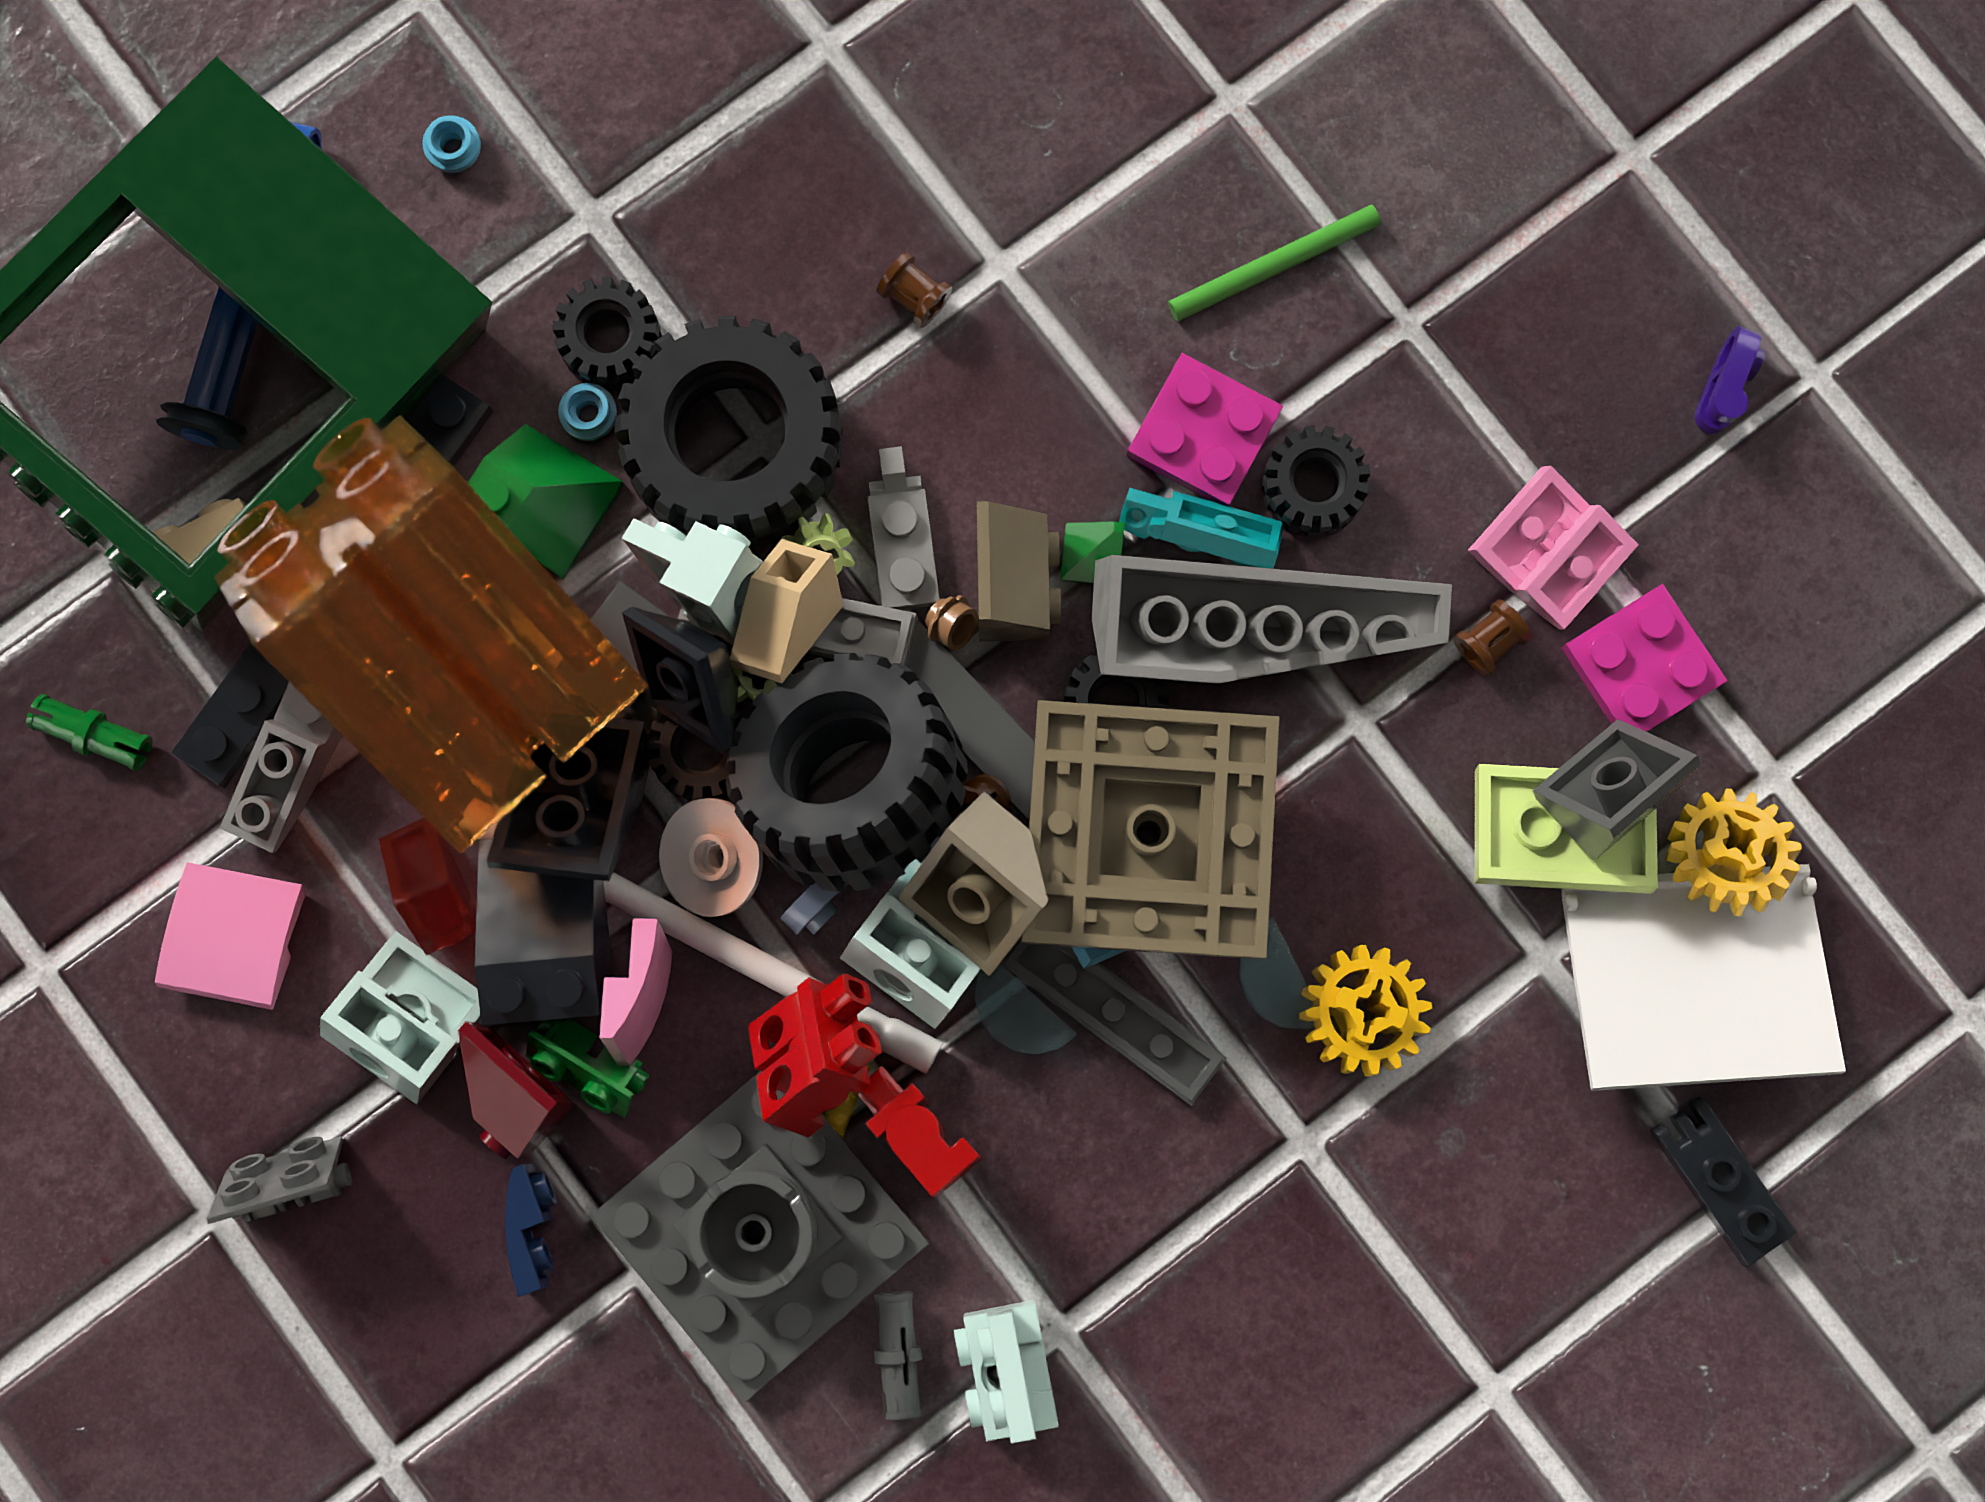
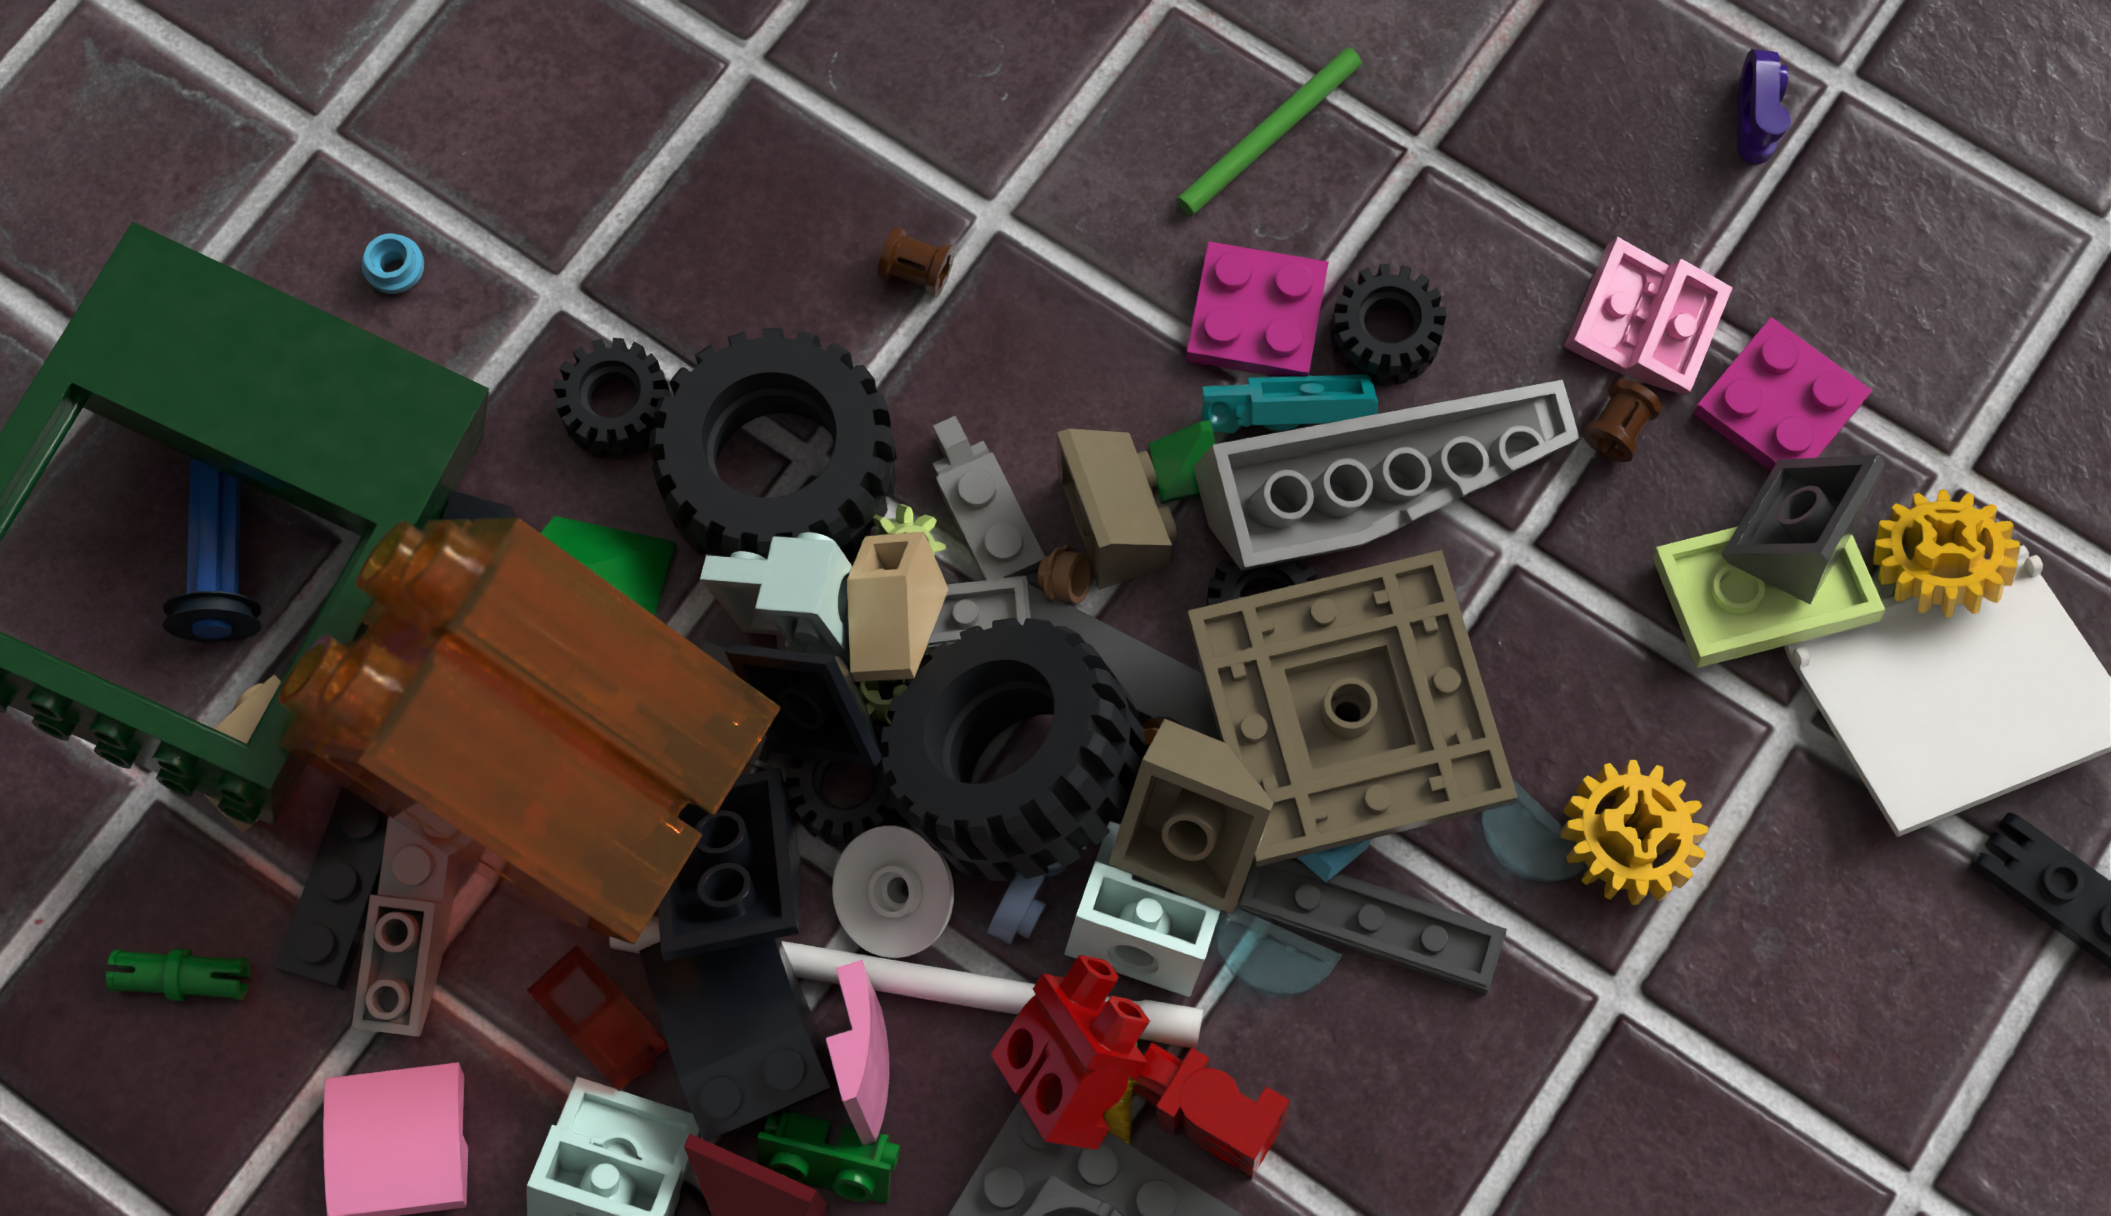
camera: 15 degrees left, 10 degrees down
medium azure plate [558,383,617,441] -> none

